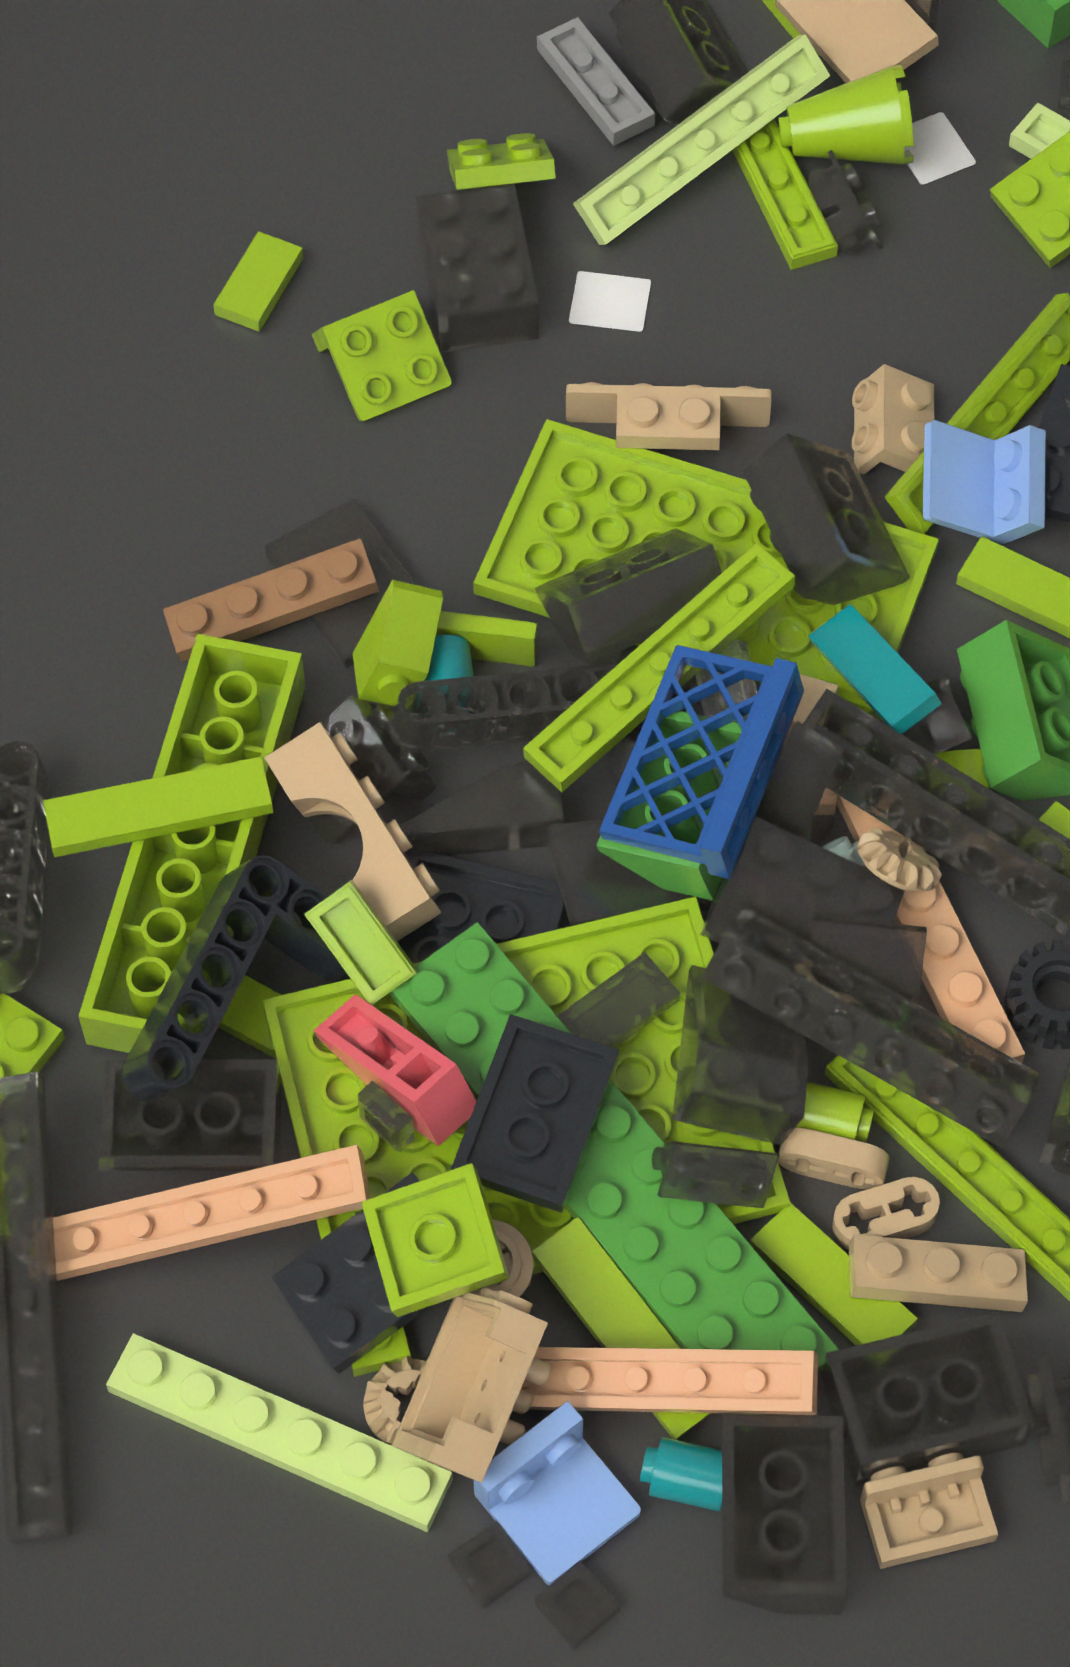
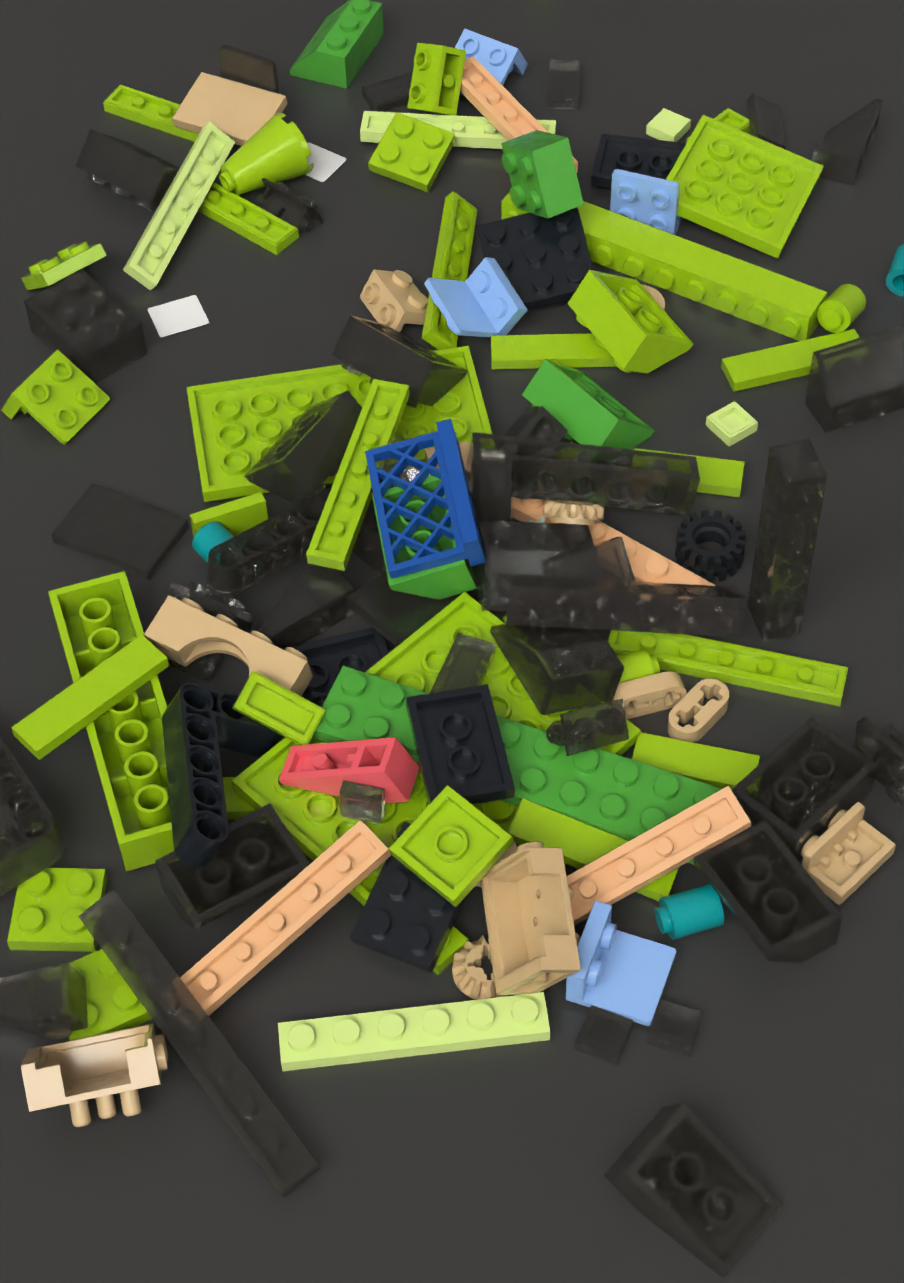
camera: 30 degrees left, 10 degrees down
medium nougat plate [163,538,380,662] -> none
lime slope [353,580,443,709] -> none
light grey plate [537,17,655,146] -> none
tan bracket [566,382,772,450] -> none
teal tile [808,604,941,737] -> none
tan plate [849,1234,1028,1312] -> none

